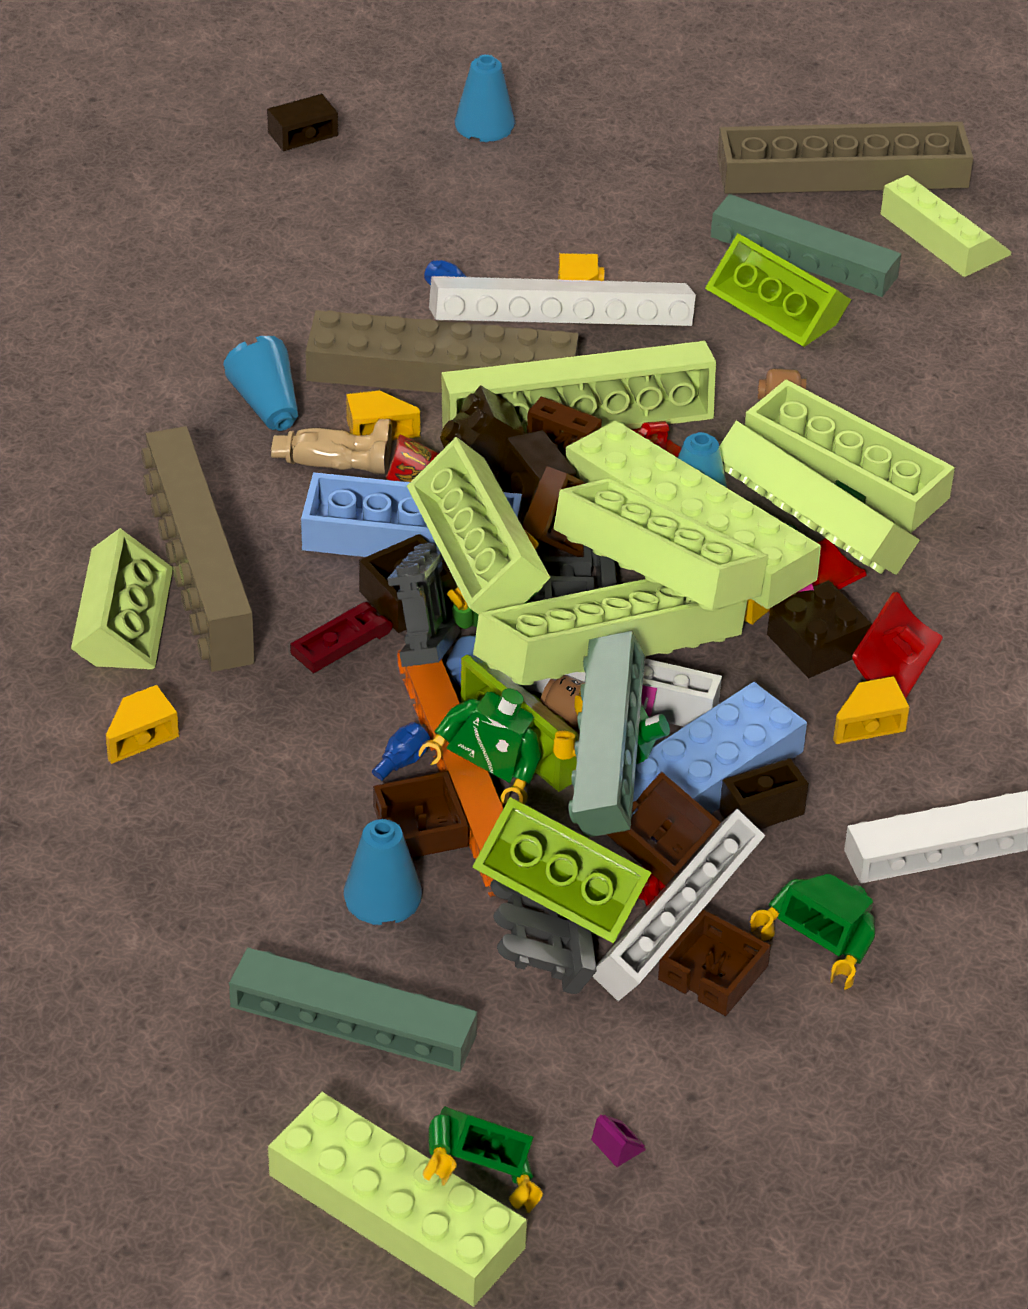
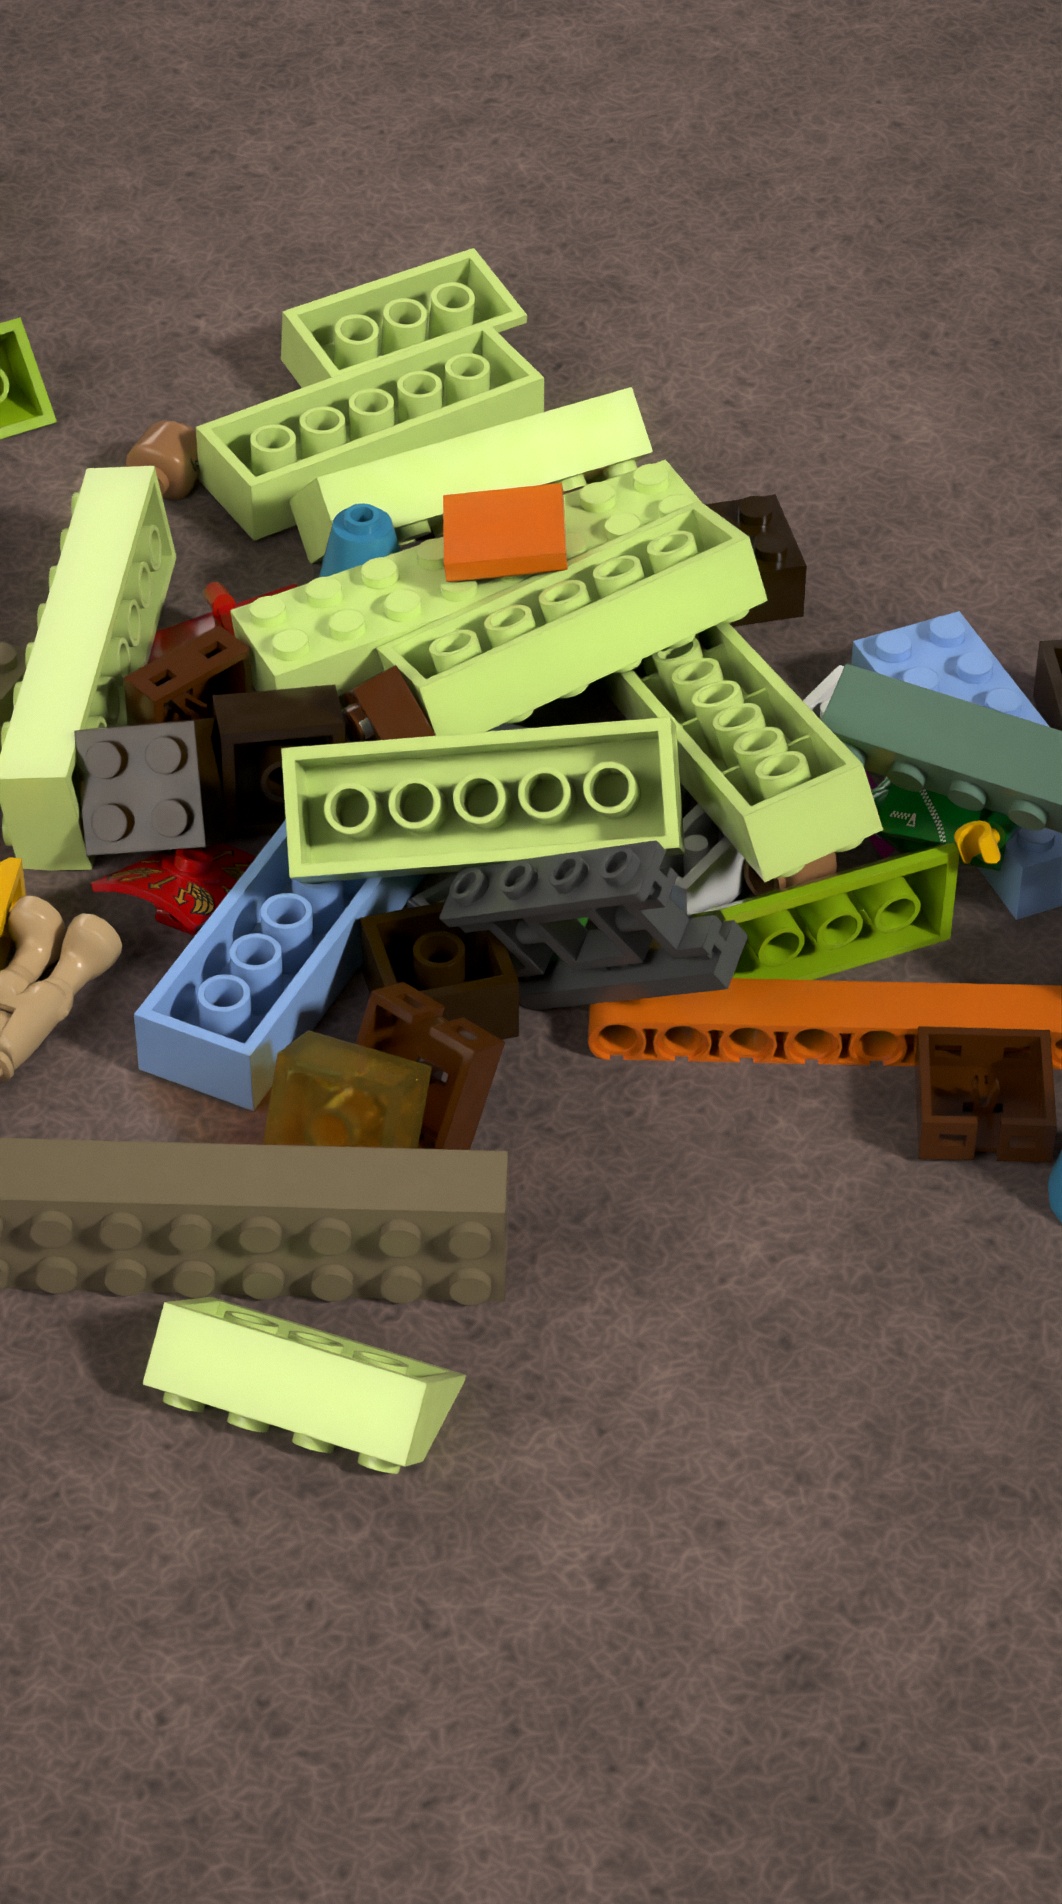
camera: 70 degrees left, 0 degrees up
yellow slope [106,685,179,764] -> none
dark red plate [290,602,393,674] -> none
blue piece [372,722,430,781] -> none
green torso [419,688,541,805] -> none
yellow slope [833,676,909,744] -> none
red shield [852,592,943,699] -> none
none -> clear yellow brick [263,1030,432,1149]
none -> yellowish green slope [281,248,527,388]
none -> reddish brown piece [336,982,505,1150]
none -> orange tile [443,483,568,582]

